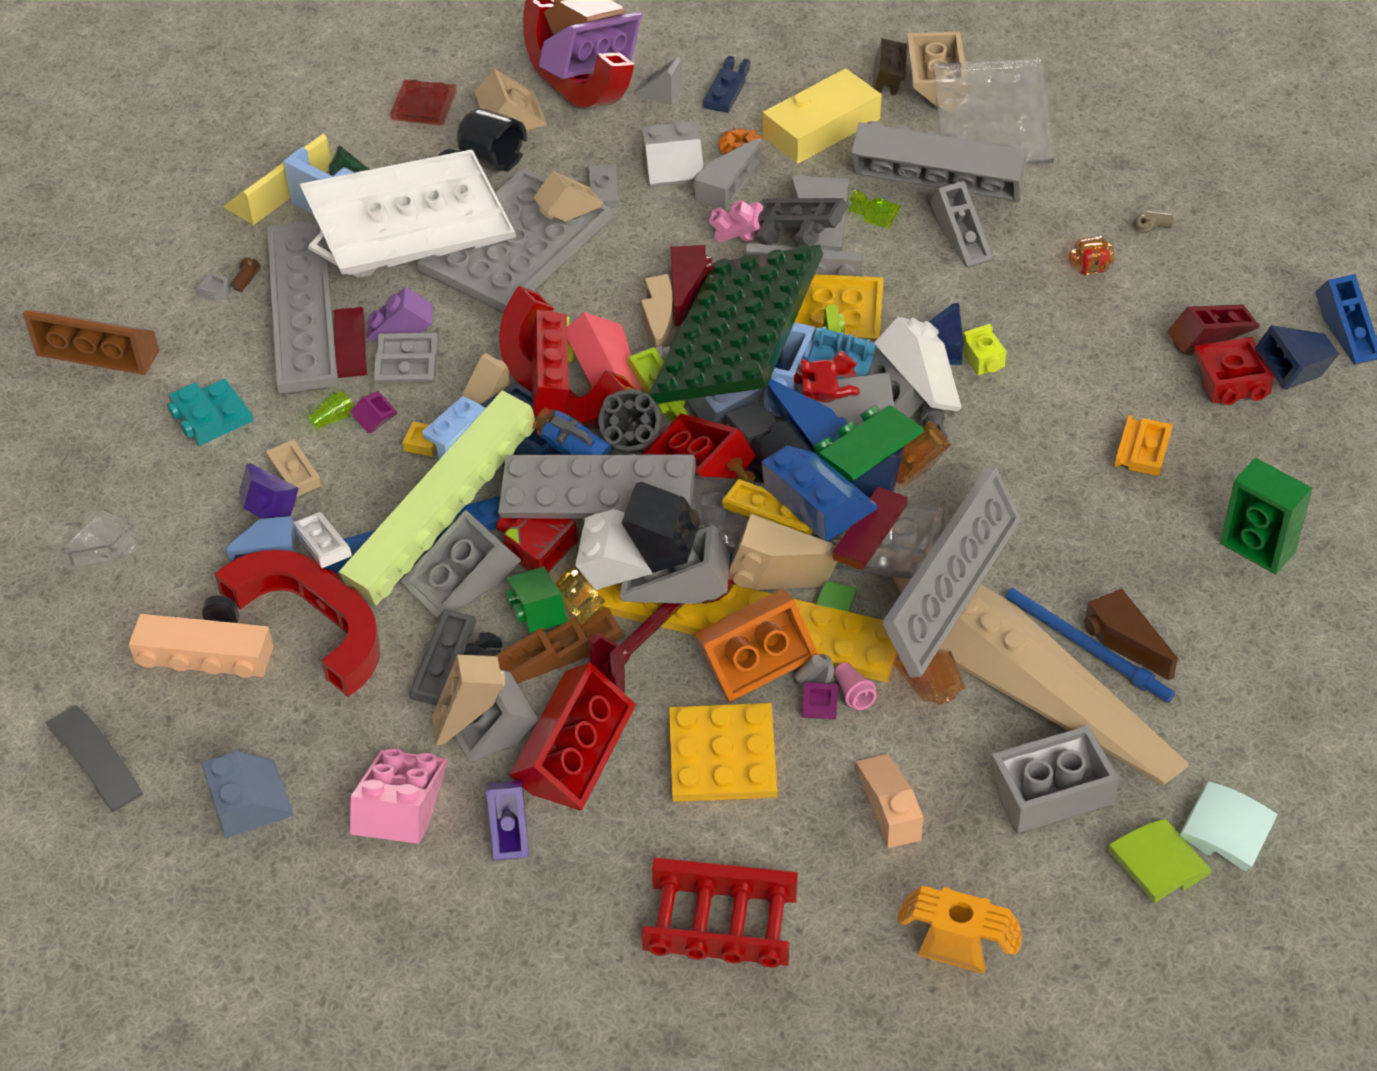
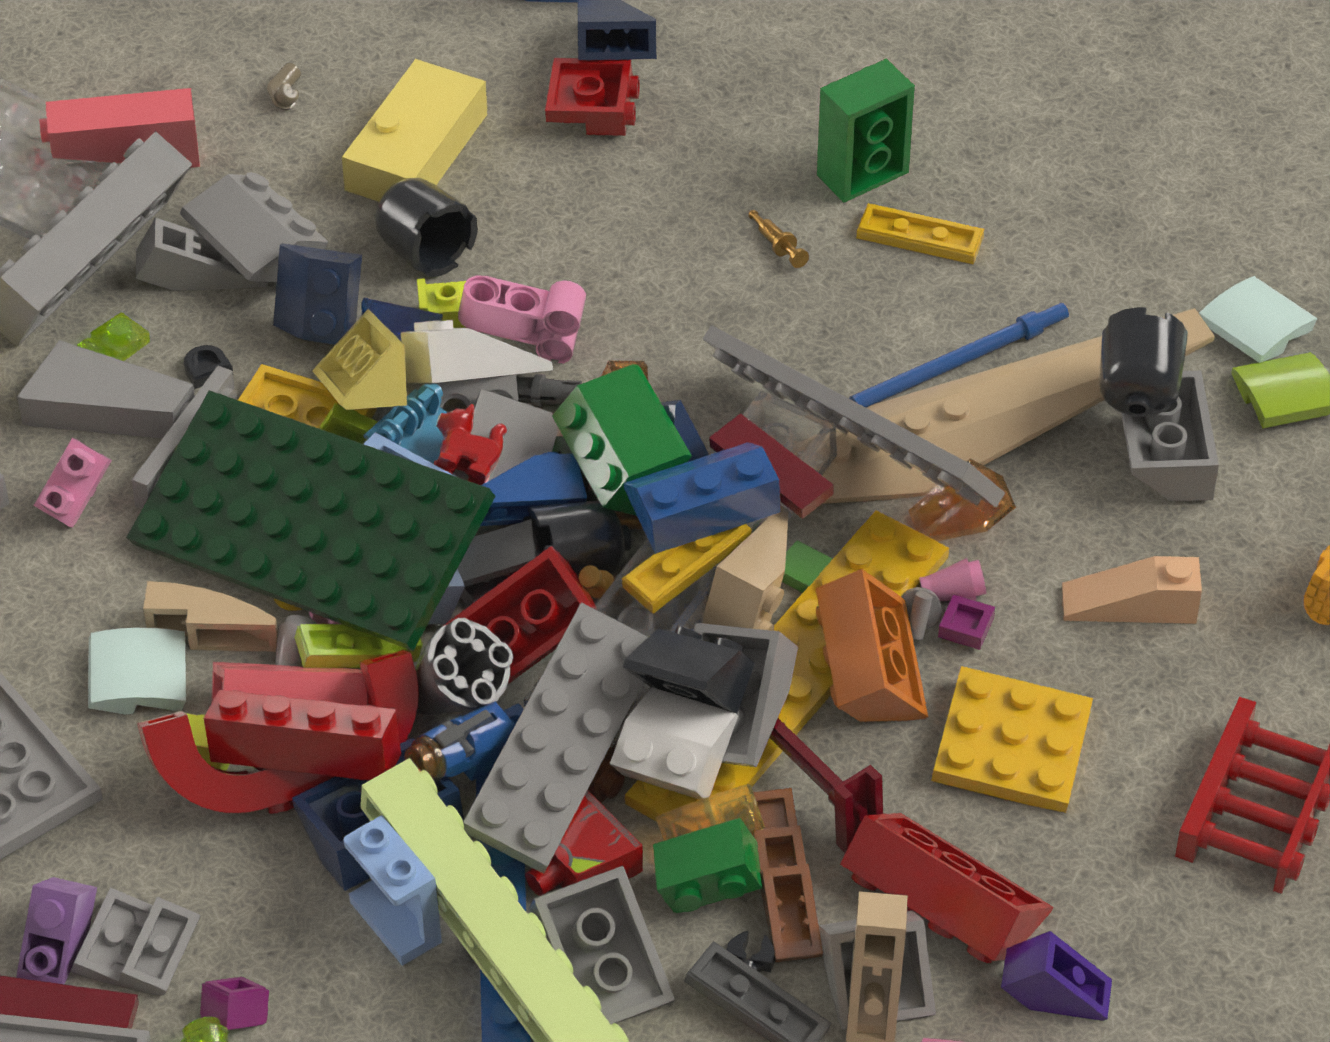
camera: 75 degrees left, 0 degrees up
yellow plate [402,421,437,457] -> none
tan slope [463,353,510,404] -> none
dark red slope [670,245,712,327] -> none
dark grey hinge [755,198,849,246] -> none
clear orange head [1069,236,1114,275] -> none
reddish brown slope [1084,588,1178,680] -> none
light orange plate [1114,415,1173,476] -> none
dark red slope [1167,304,1260,354] -> none
none -> coral slope [39,88,200,168]
none -> light aqua slope [88,628,186,715]
none -> light grey slope [179,172,328,282]
none -> black tile [184,345,234,389]
none -> dark blue slope [273,243,362,345]
none -> light yellow slope [312,309,407,410]
none -> light yellow brick [342,59,487,202]
none -> black cylinder [375,178,478,277]
none -> bright pink piece [458,275,586,363]
none -> pearl gold piece [748,210,809,268]
none -> yellow tile [856,203,985,265]
none -> black cylinder [1099,307,1188,417]

